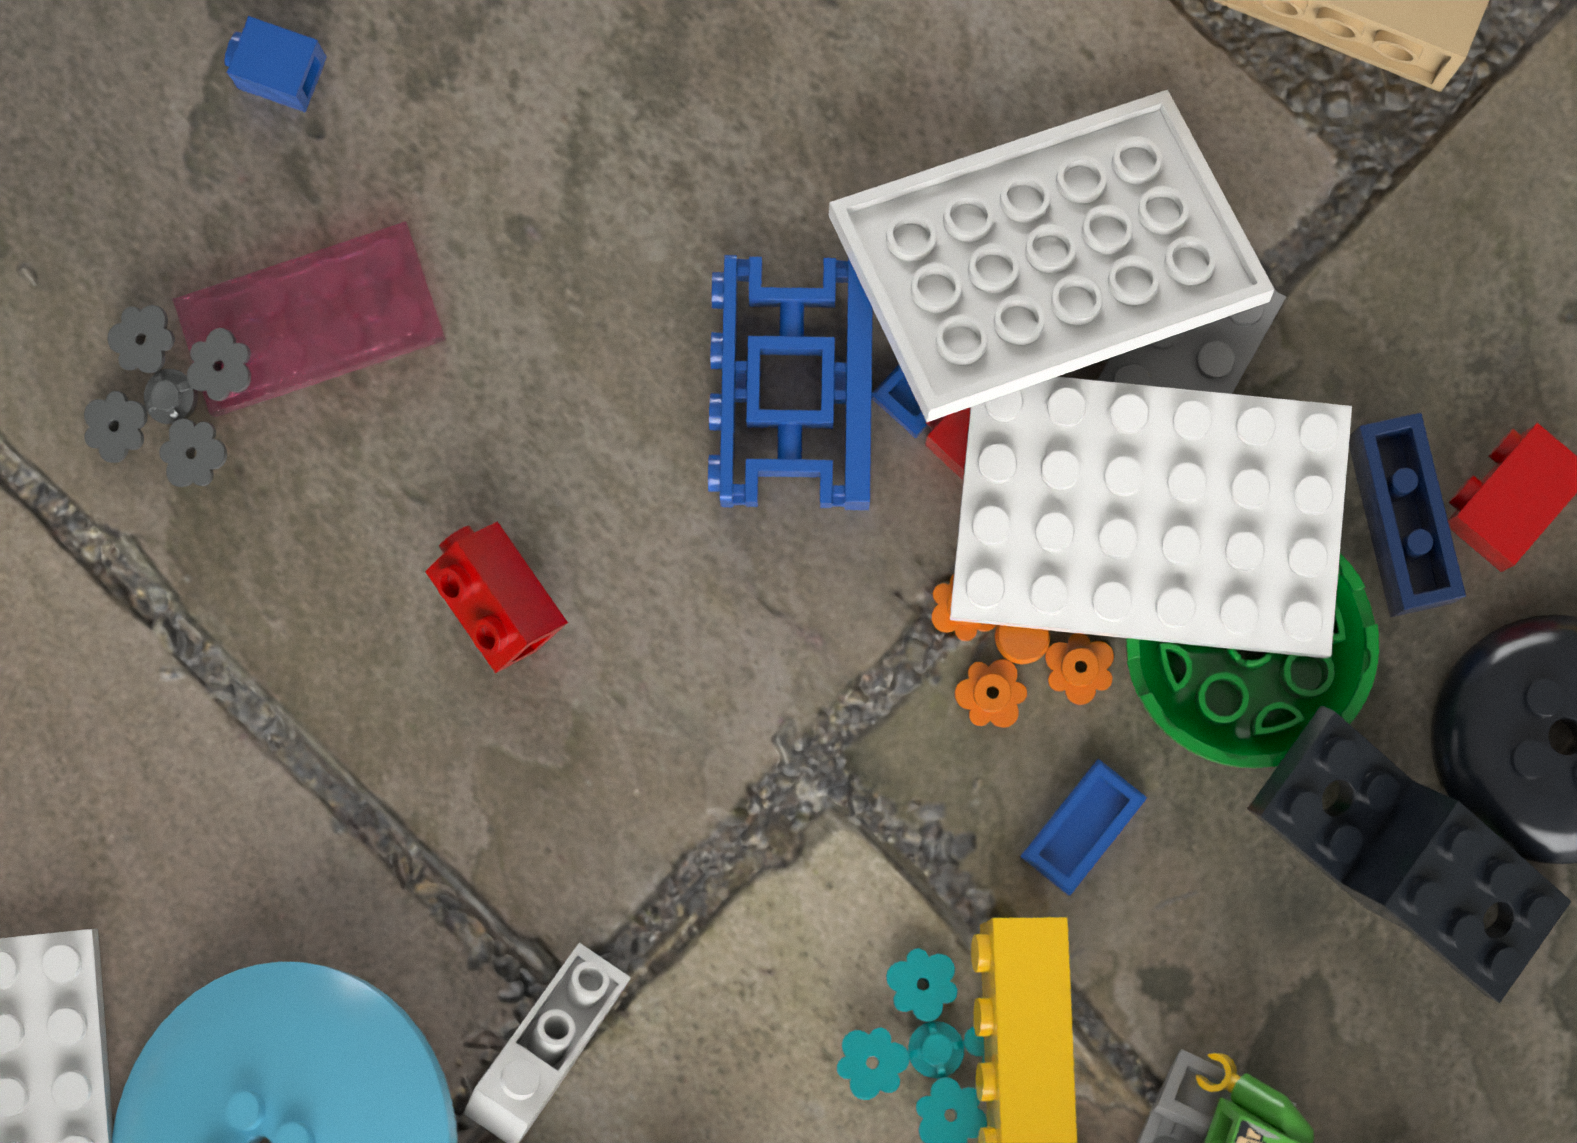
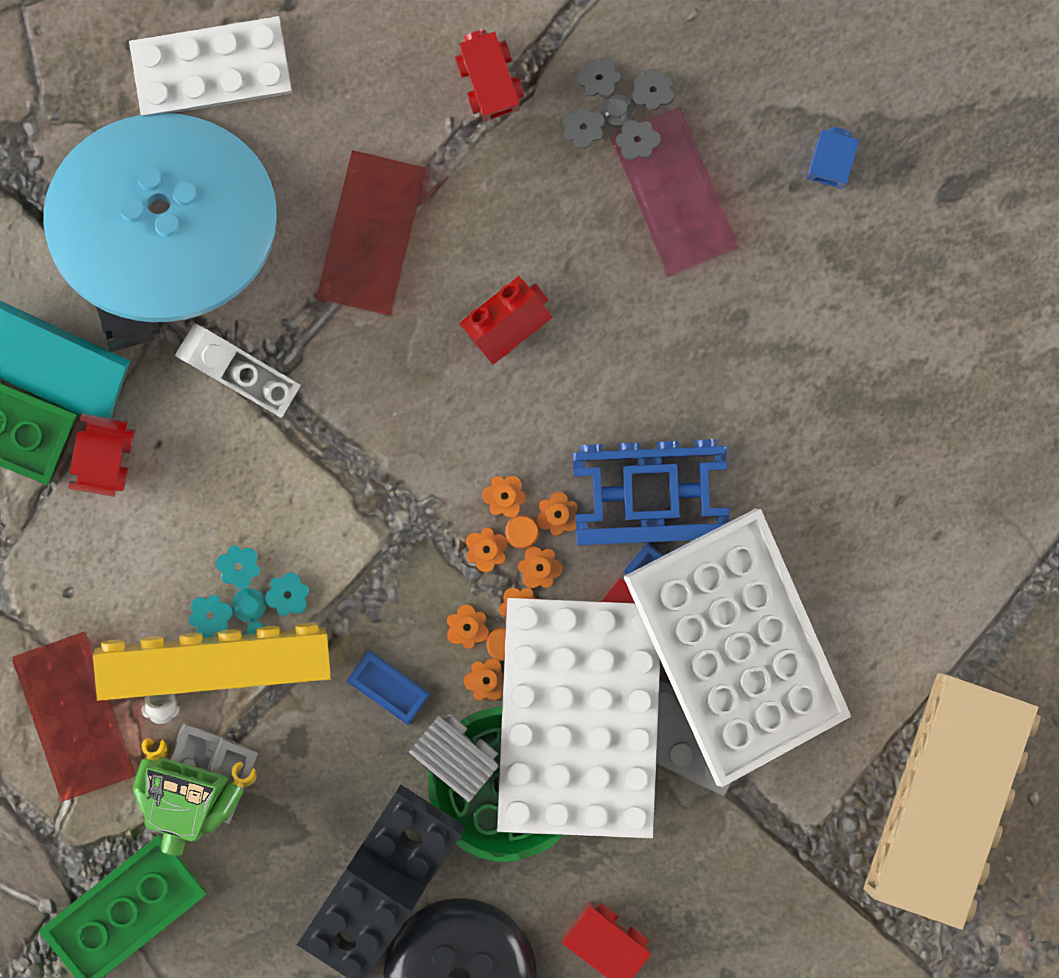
camera: 85 degrees right, 5 degrees up
dark blue brick [1349,413,1466,618] -> none
none -> clear red plate [316,150,427,317]
none -> light grey brick [409,714,499,802]
none -> red brick [455,30,524,122]
none -> orange plant [466,476,578,588]

